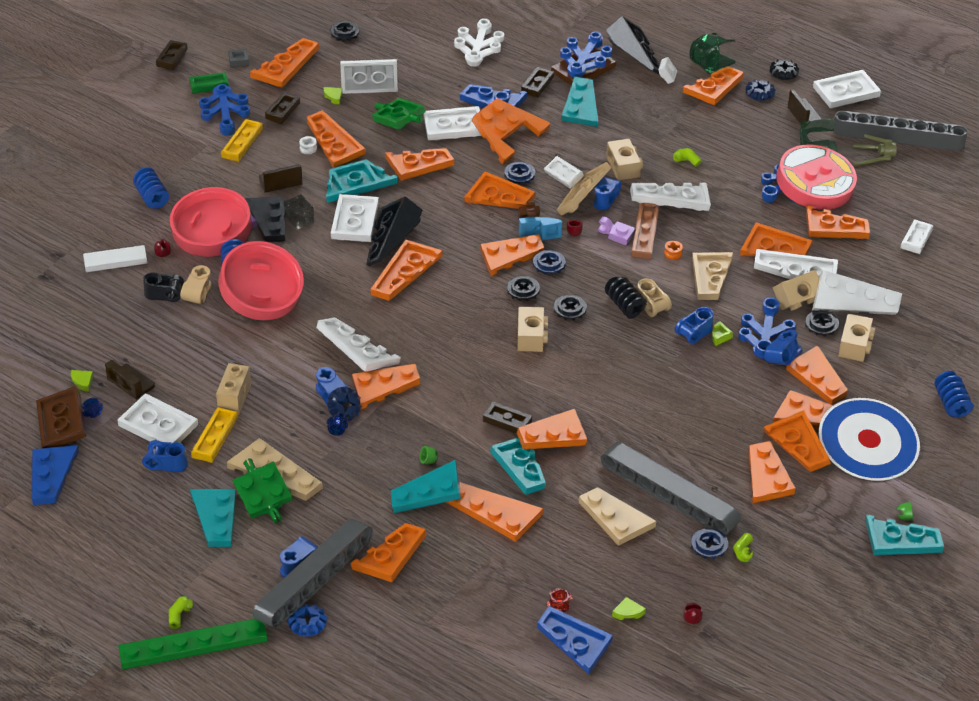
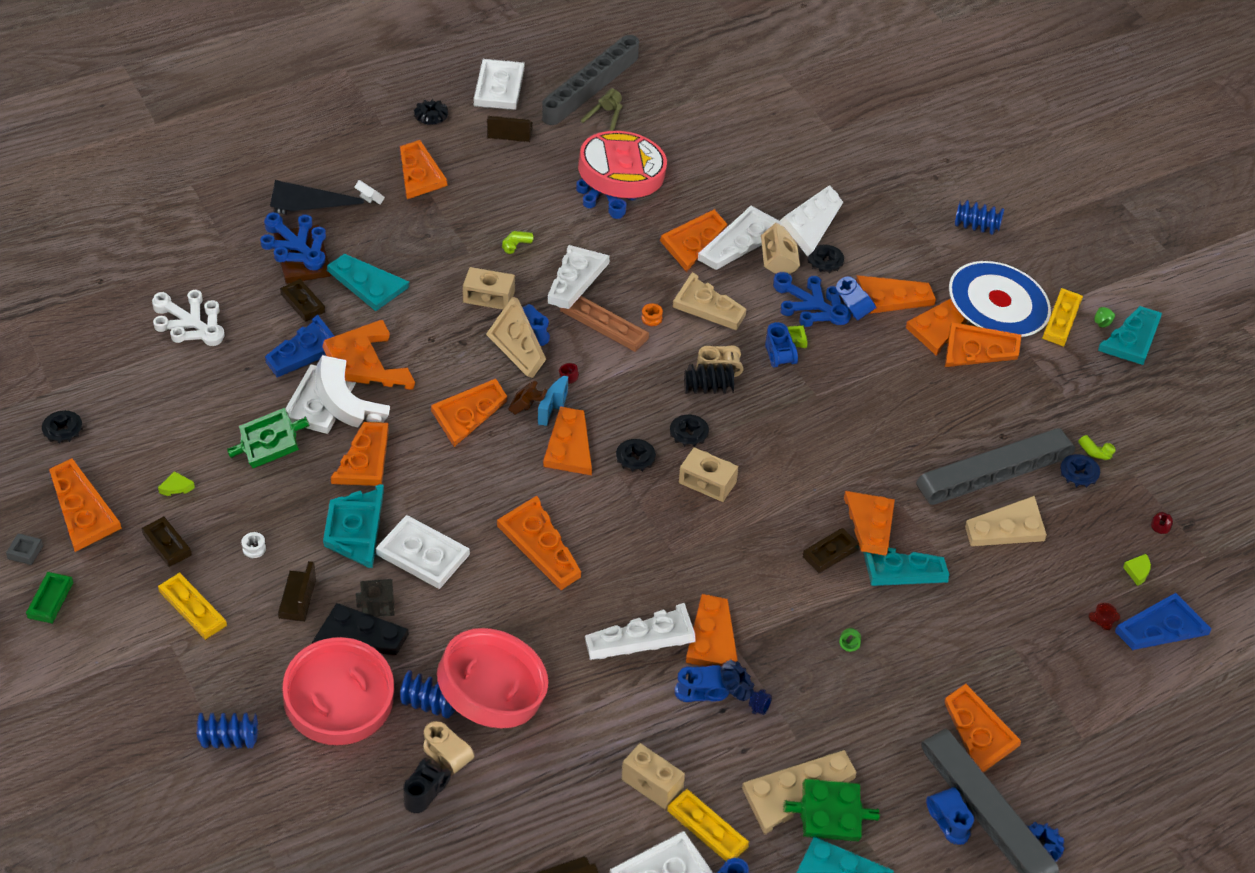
camera: 65 degrees left, 5 degrees up
white tile [83,245,147,272] -> none
dark red hinge [154,239,171,257] -> none
blue plant [199,84,250,136] -> none
orange wing [307,110,366,168] -> none
white slope [340,59,398,94] -> none
black wedge [366,196,423,267] -> none
teal wing [391,460,461,513] -> none
orange wing [446,482,543,542] -> none
dark blue gear [504,162,535,185] -> none
dark blue gear [533,250,566,275] -> none
white plate [544,156,584,189] -> none
lavender plate [598,217,635,245] -> none
clear green piece [689,33,736,74] -> none
dark blue gear [746,79,776,101] -> none
orange wing [748,441,796,504] -> none
clear green piece [800,119,838,152] -> none
orange wing [806,205,870,239] -> none
tan brick [838,314,875,362] -> none
white plate [901,220,933,254] -> none
none -> white arch [316,355,390,427]
none -> yellow tile [1042,288,1083,347]

